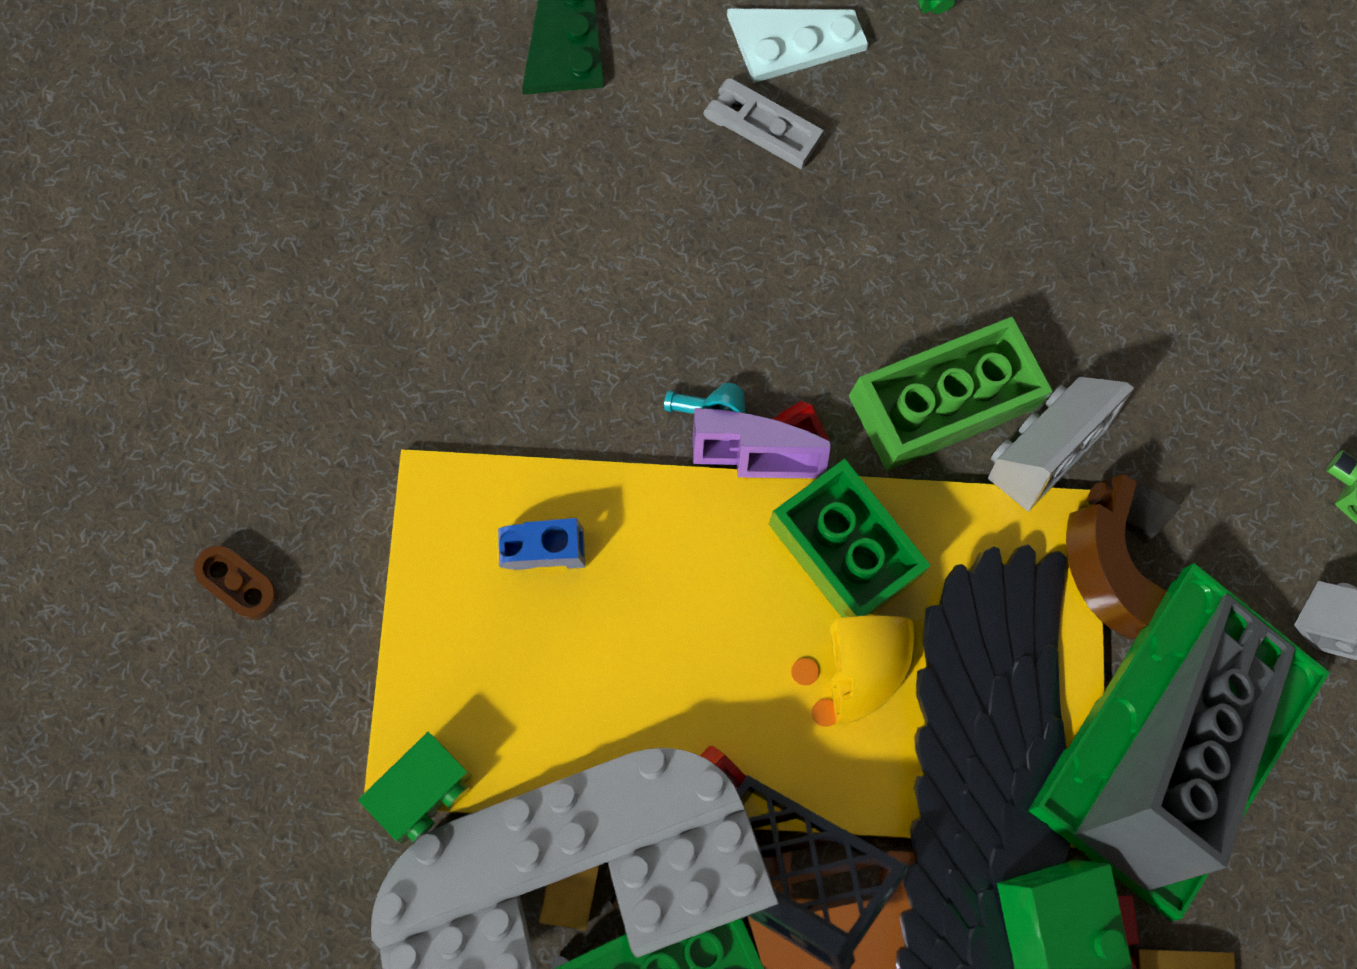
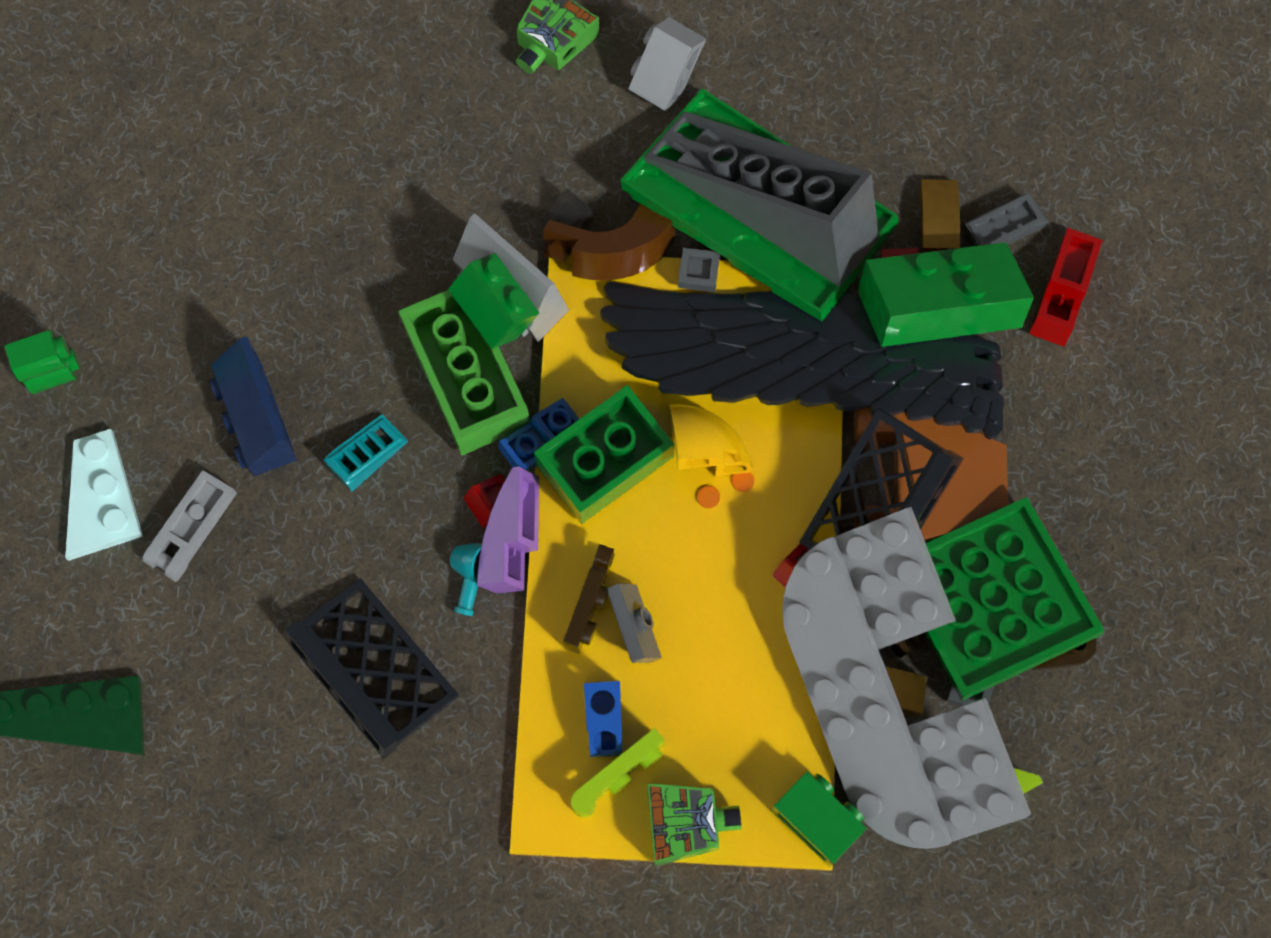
camera: 85 degrees left, 0 degrees up
none -> dark blue slope [209,336,297,477]
none -> black fence [285,578,459,759]
none -> teal slope [323,414,408,492]
none -> green brick [448,253,540,349]
none -> blue slope [498,398,579,471]
none -> dark brown plate [563,544,615,654]
none -> lime plate [571,728,665,818]
none -> dark grey plate [607,583,662,663]
none -> torso [648,784,741,866]
none -> dark grey plate [678,248,720,293]

